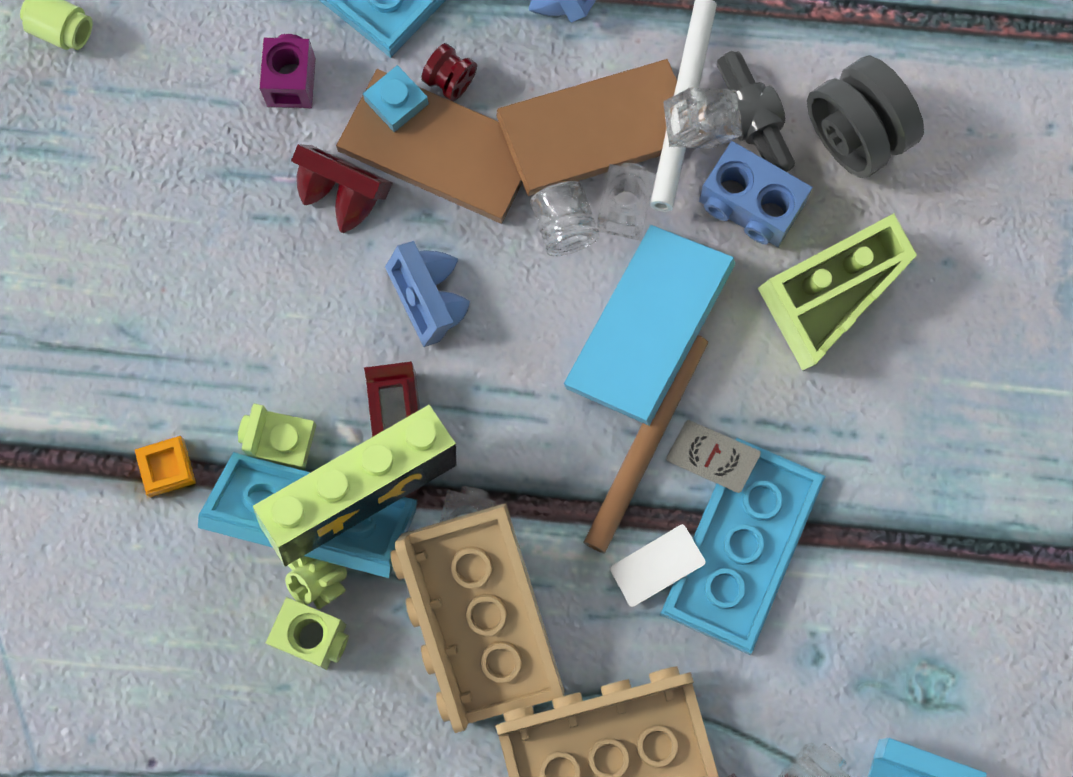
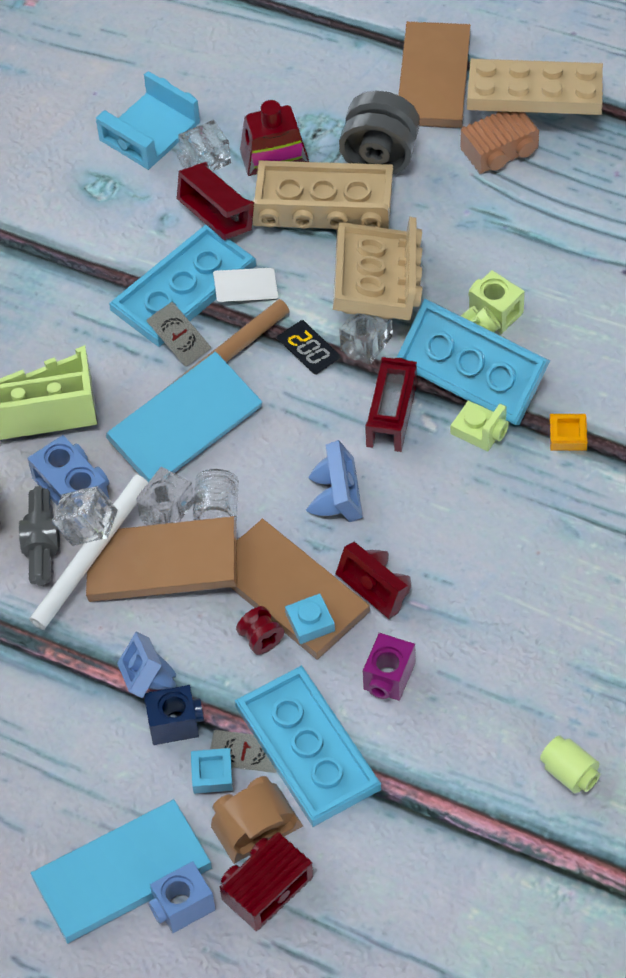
camera: 160 degrees left, 20 degrees down
yellowish green brick [253,405,457,567] -> none
none -> dark red window [176,161,255,240]
none -> black sticker [276,320,341,375]

